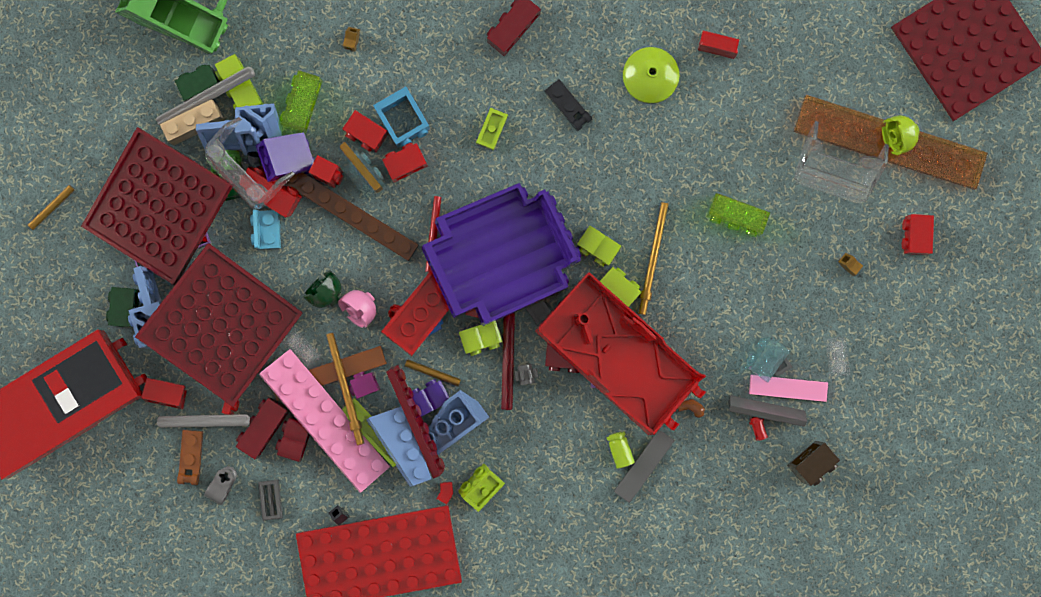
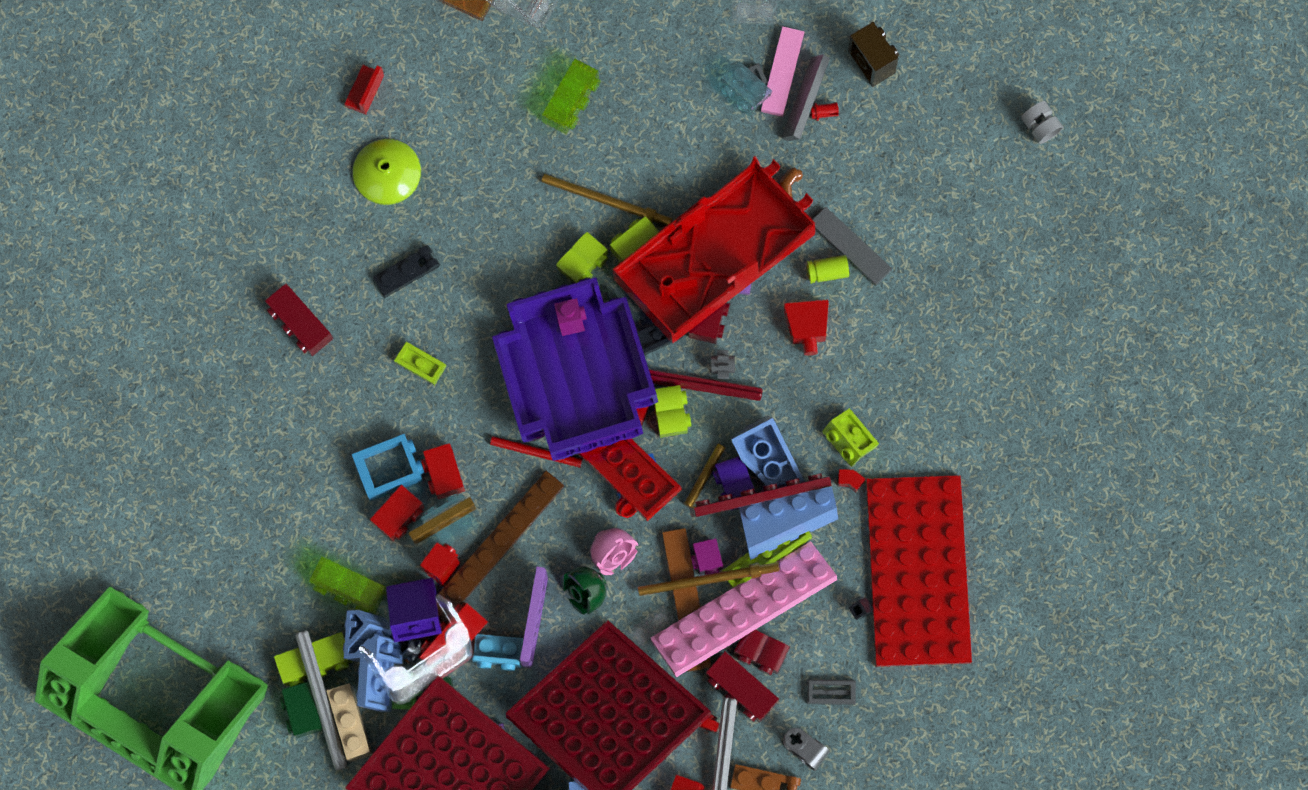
camera: 75 degrees left, 10 degrees down
pearl gold piece [343,27,360,51] -> none
none -> medium lavender tile [520,567,548,668]
none -> magenta brick [554,298,587,336]
none -> red torso [784,300,829,356]

